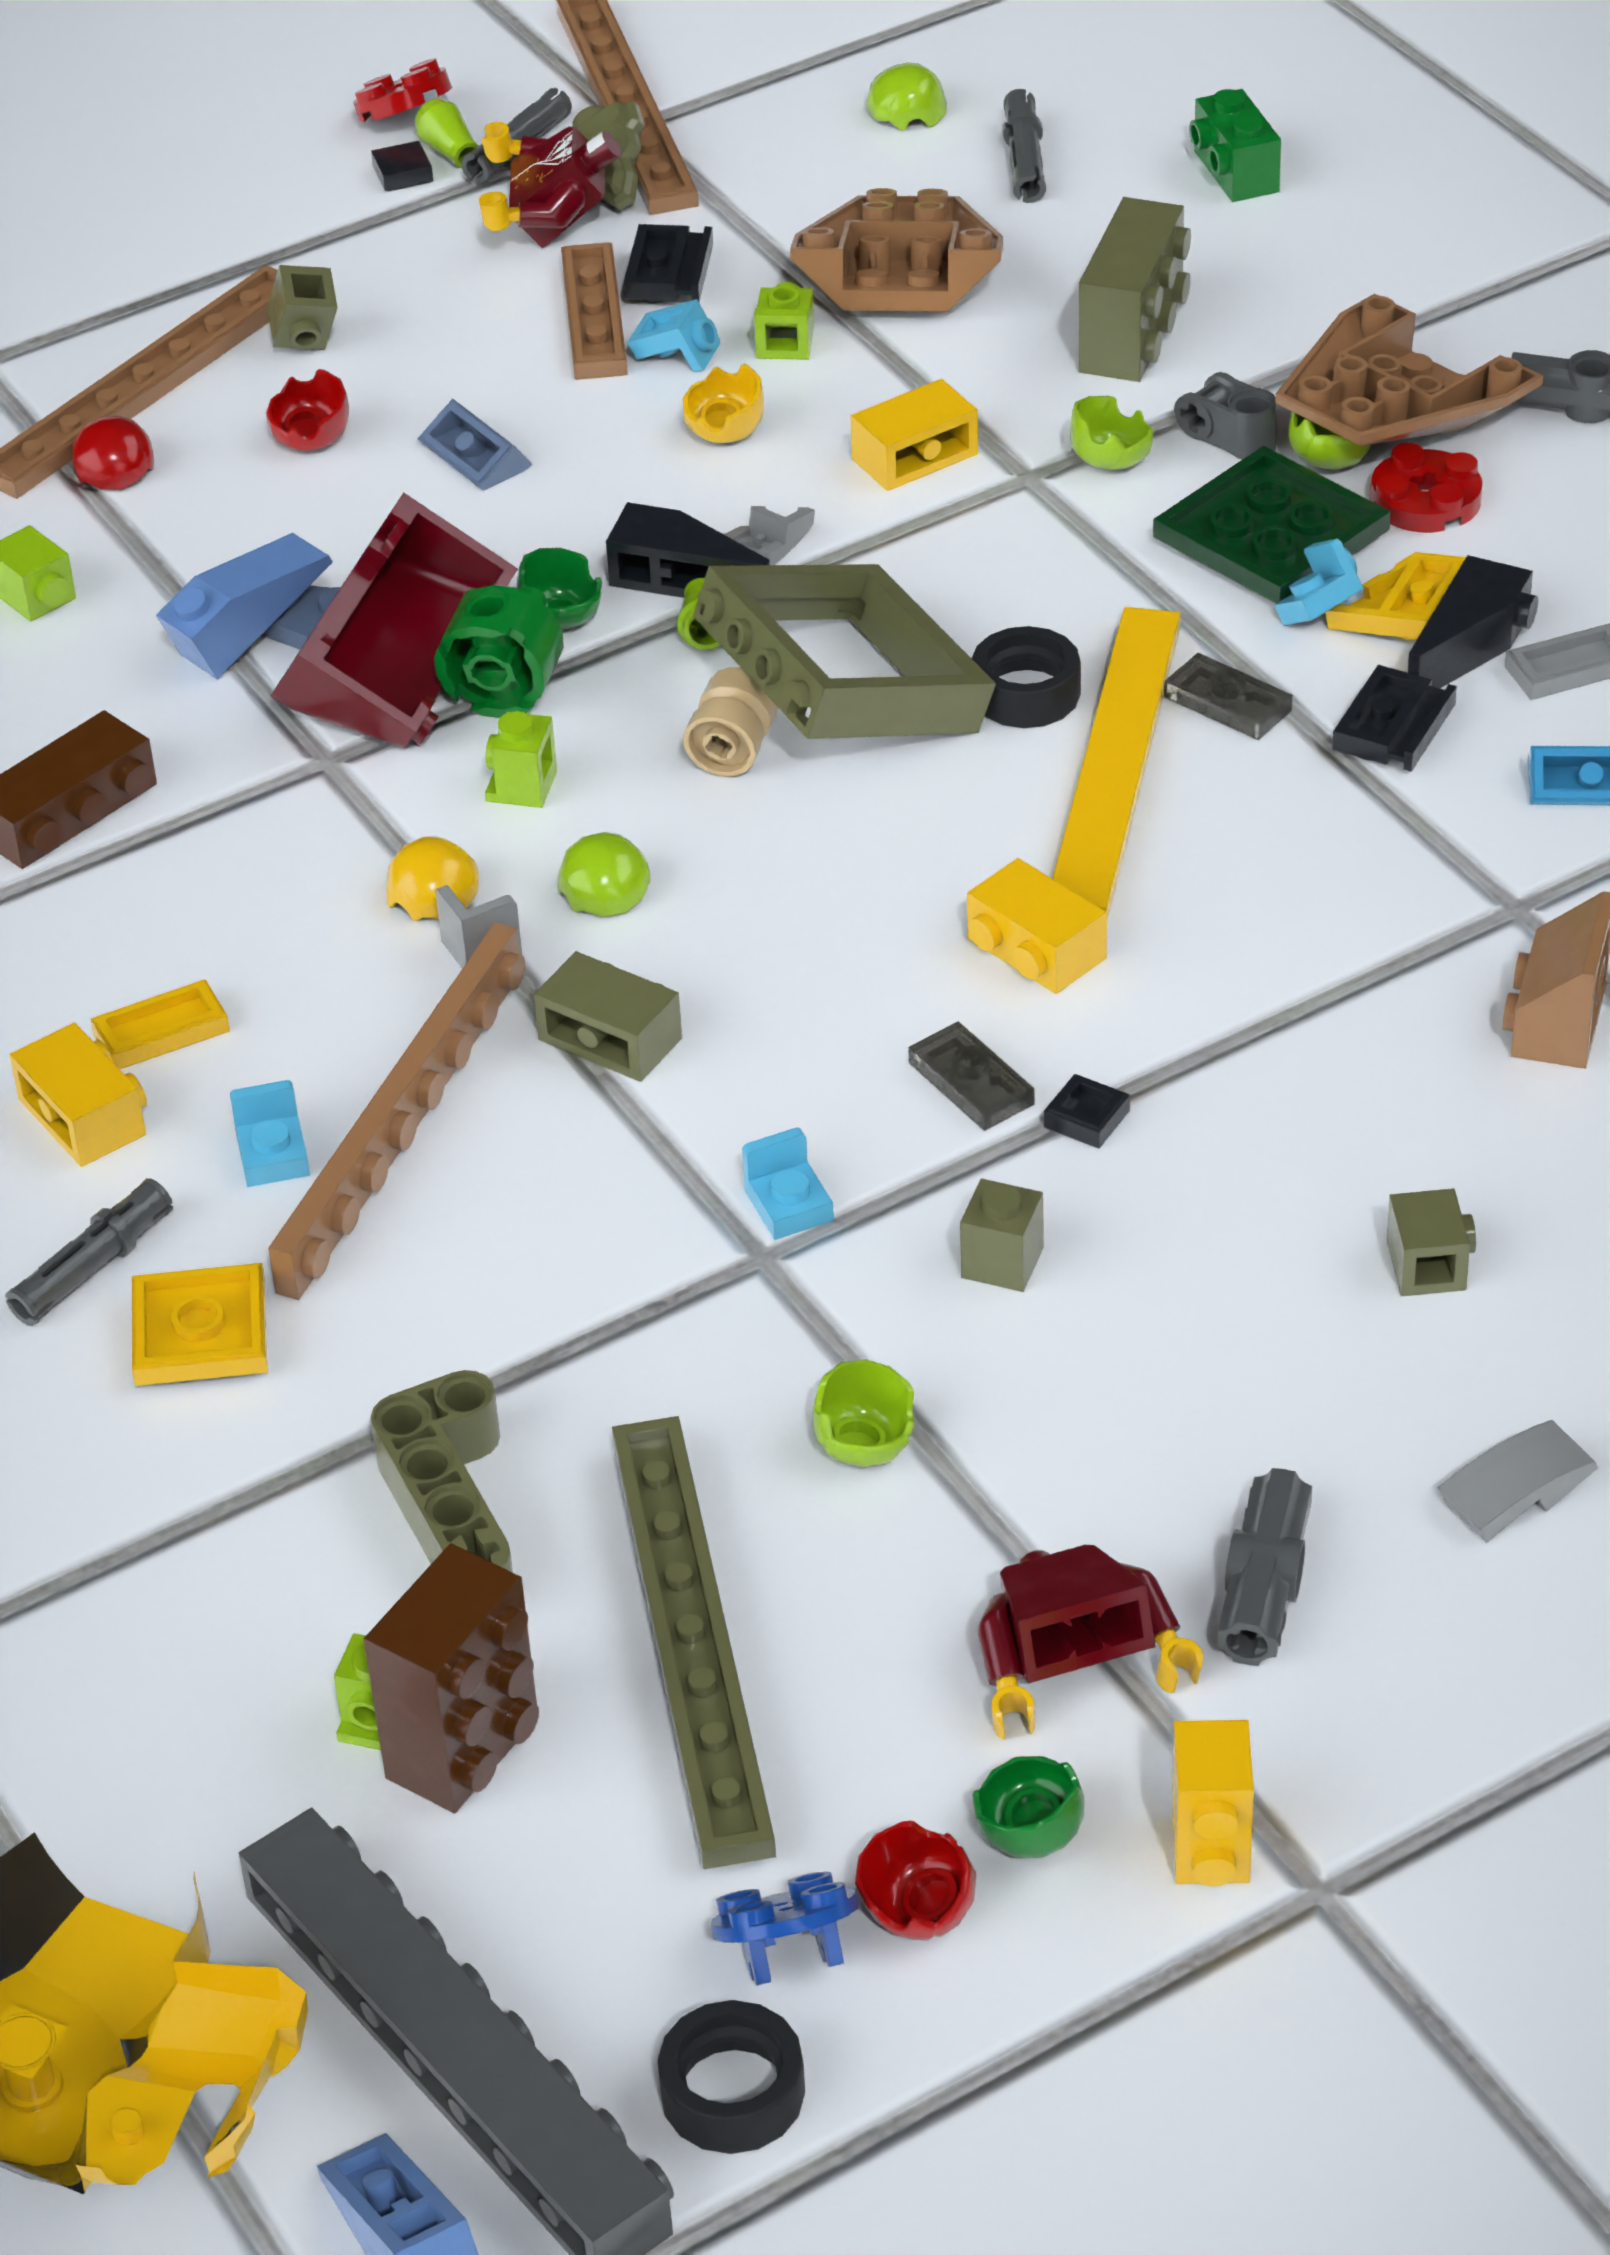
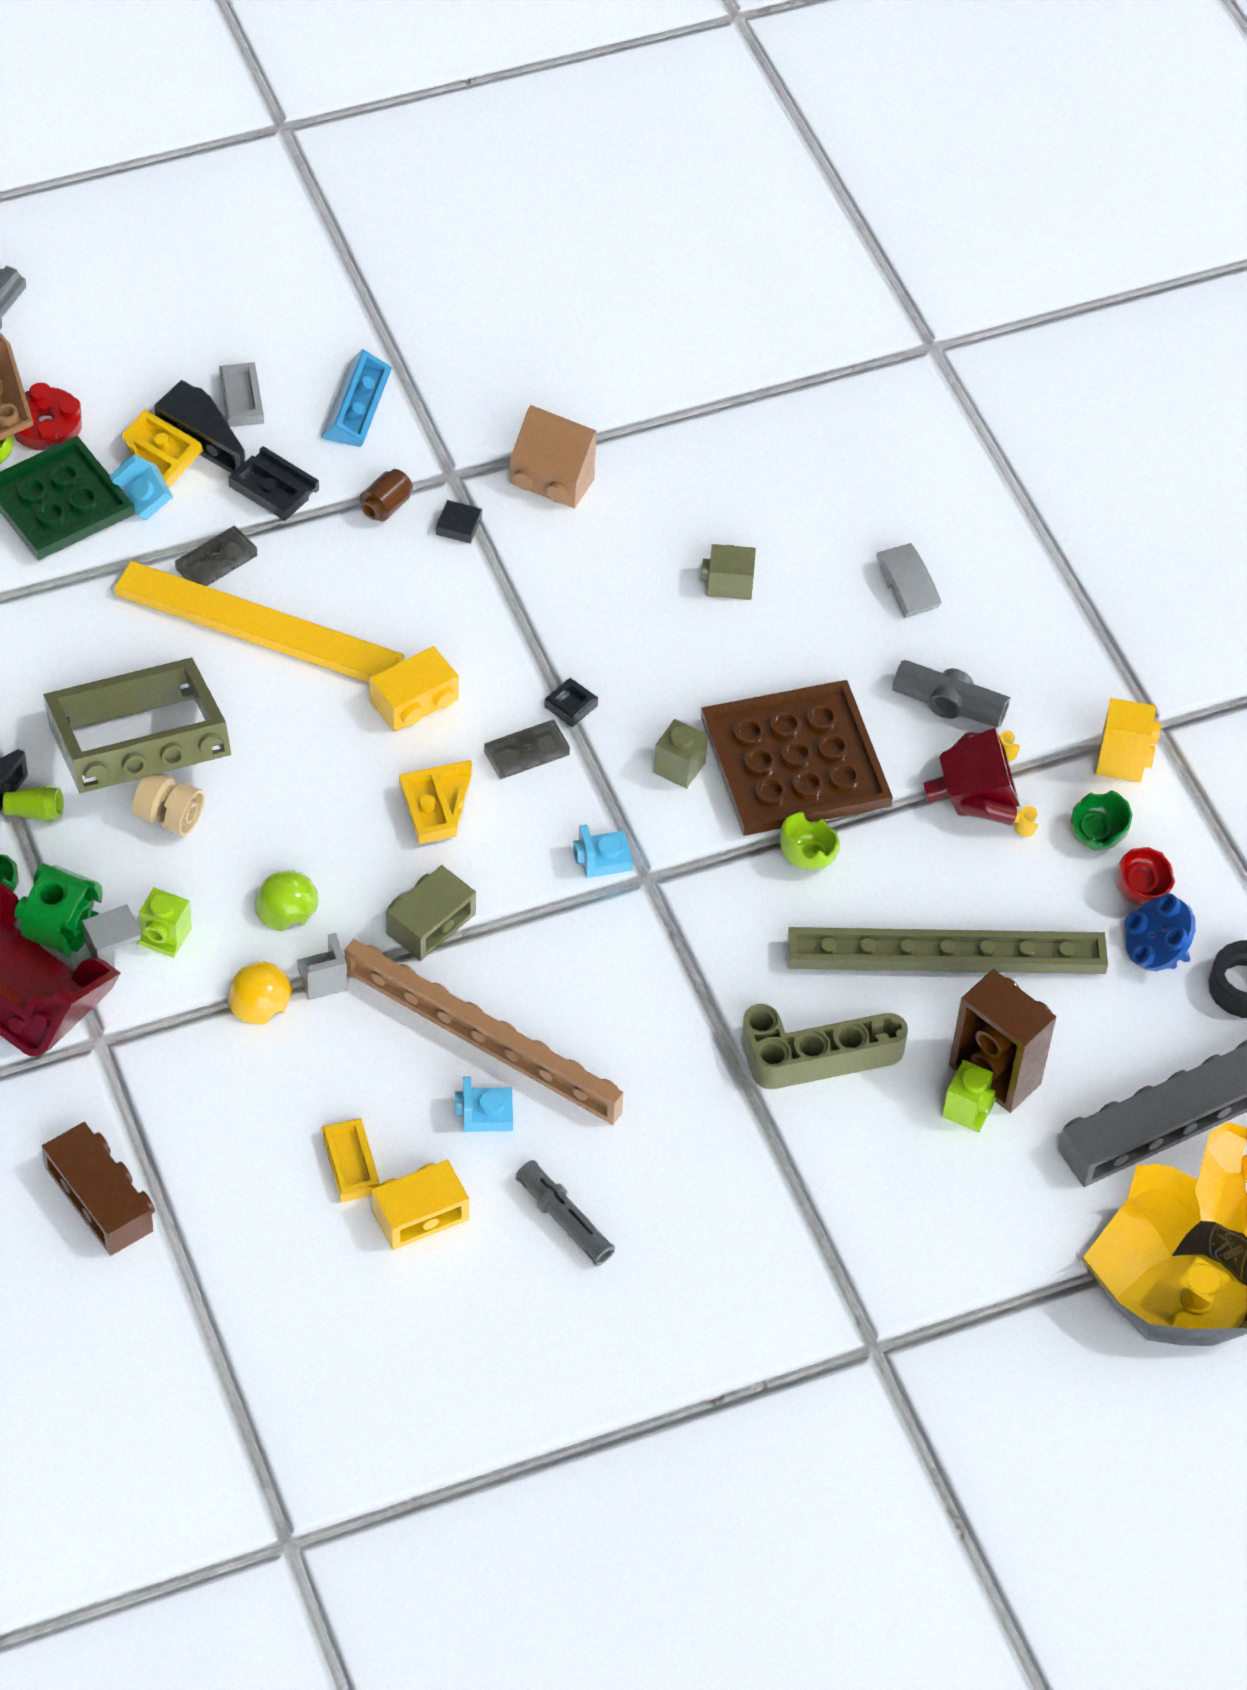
camera: 85 degrees left, 10 degrees up
yellow plate [132,1263,268,1386] -> none
black tyre [972,626,1081,728] -> none
none -> light grey panel [82,904,141,968]
none -> reddish brown brick [360,469,413,522]
none -> yellow wing [399,760,473,844]
none -> black tile [436,500,482,544]
none -> reddish brown plate [701,680,893,836]

